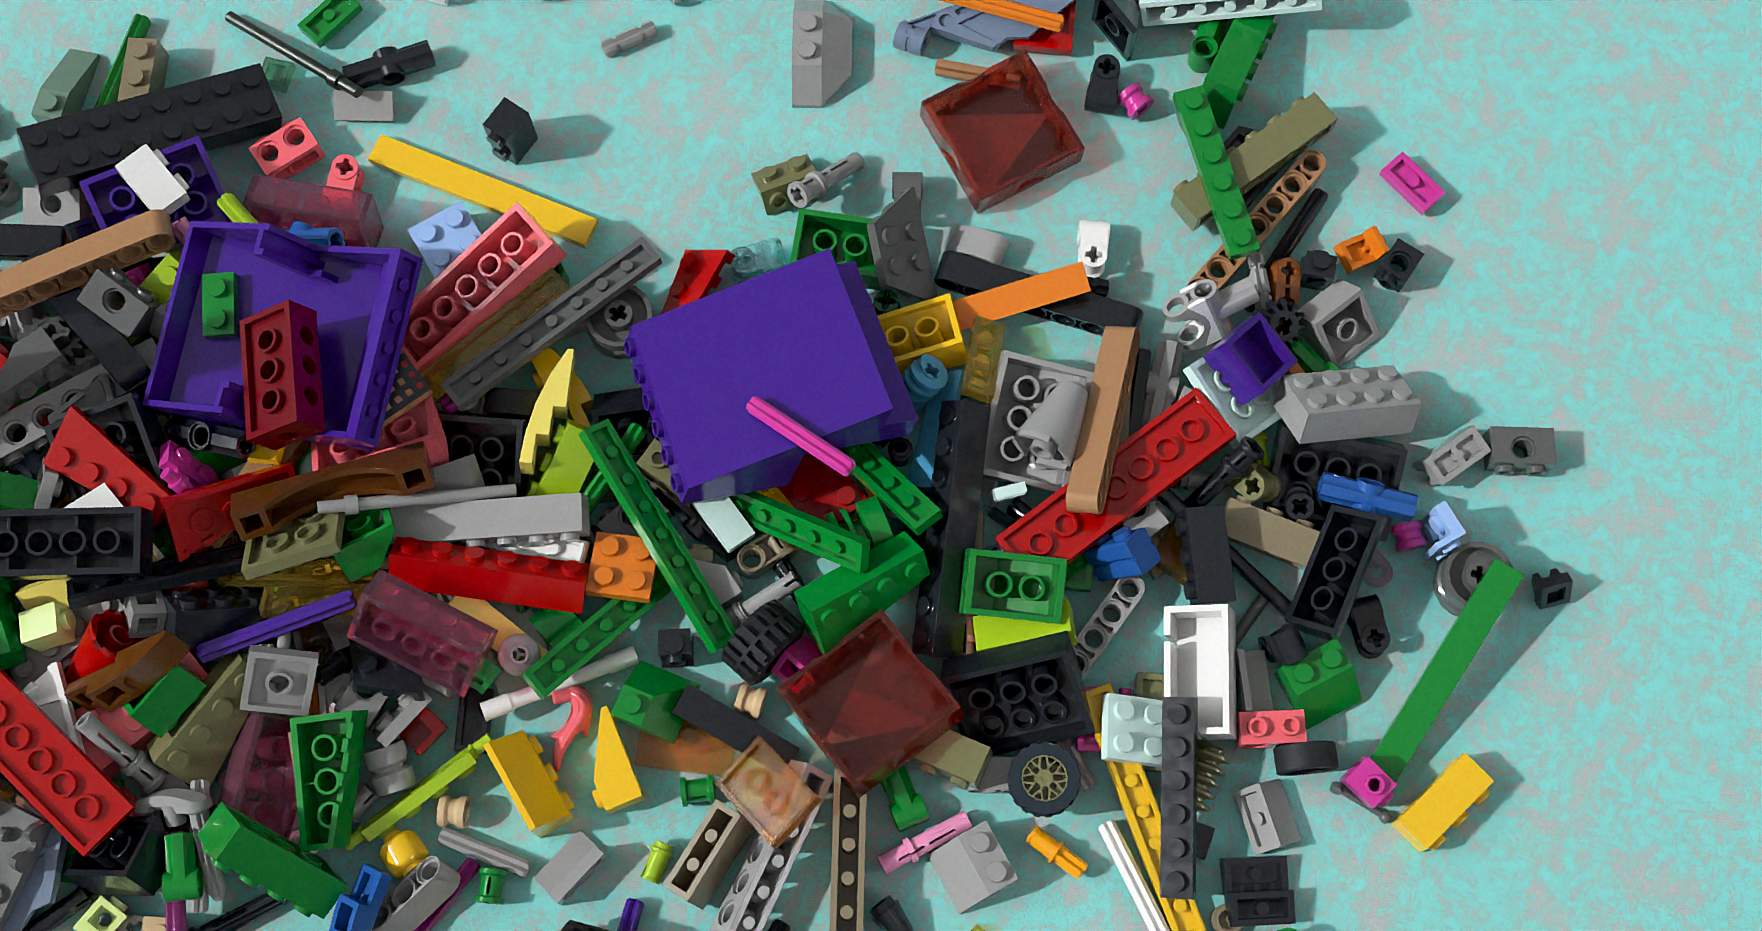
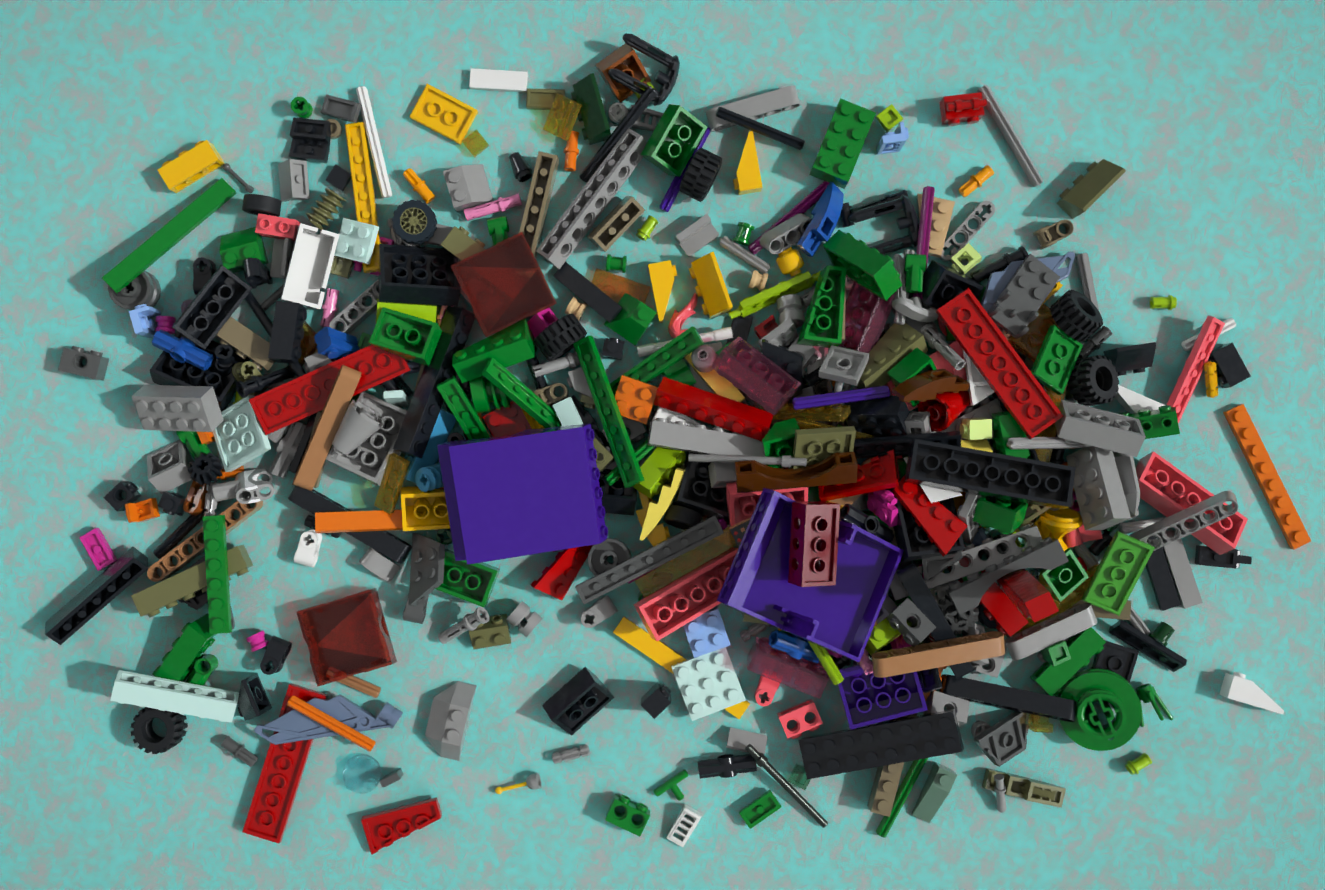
camera: 175 degrees left, 15 degrees up
white brick [115,144,190,215] -> none
green plate [202,272,239,339] -> none
clear orange tile [714,736,822,850] -> none
clear light blue piece [729,238,788,283] -> none
dark pink axle [746,396,856,476] -> none
black plate [1160,697,1198,900] -> none
dark purple piece [1203,311,1298,406] -> none
dark pink brick [1339,756,1397,808] -> none
light grey hinge [1413,425,1491,486] -> none
black tile [1531,568,1573,610] -> none
none -> black brick [45,547,148,645]
none -> bright pink pin [320,288,340,327]
none -> light grey wheel [506,601,543,637]
none -> black slope [542,667,615,736]
none -> light grey piece [581,595,618,628]
none -> green piece [654,770,688,801]
none -> light aqua plate [671,647,746,721]

